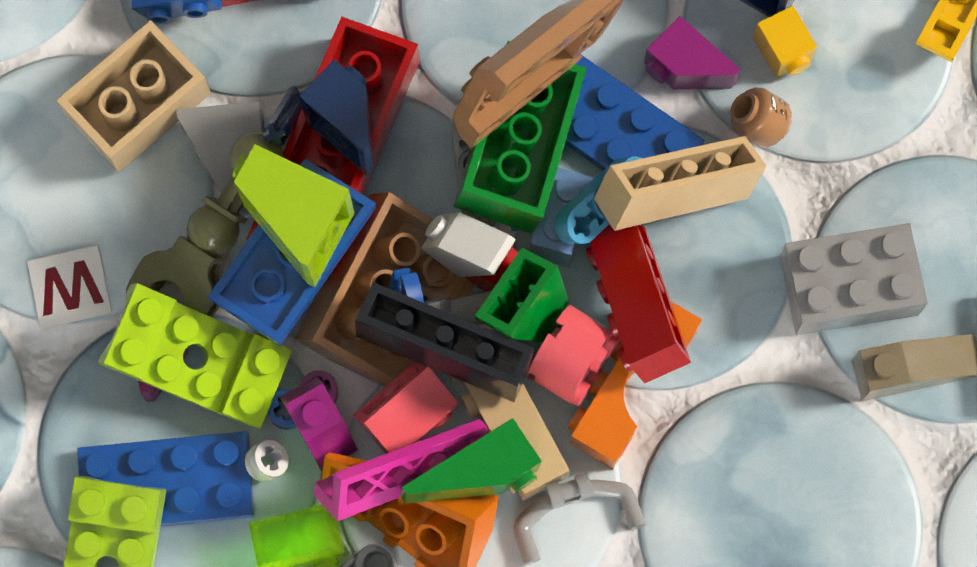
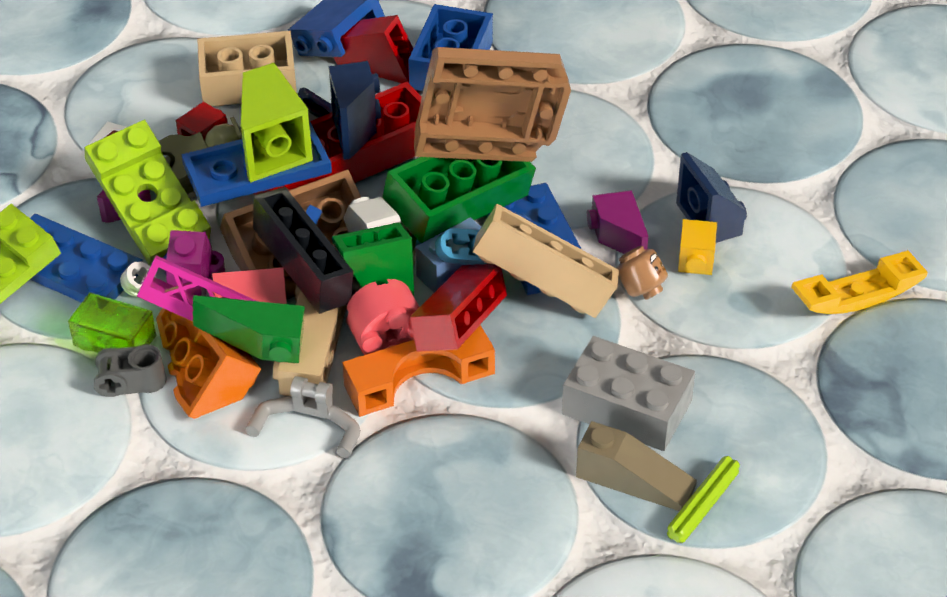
camera: 35 degrees right, 30 degrees down
none -> red brick [176,101,228,139]

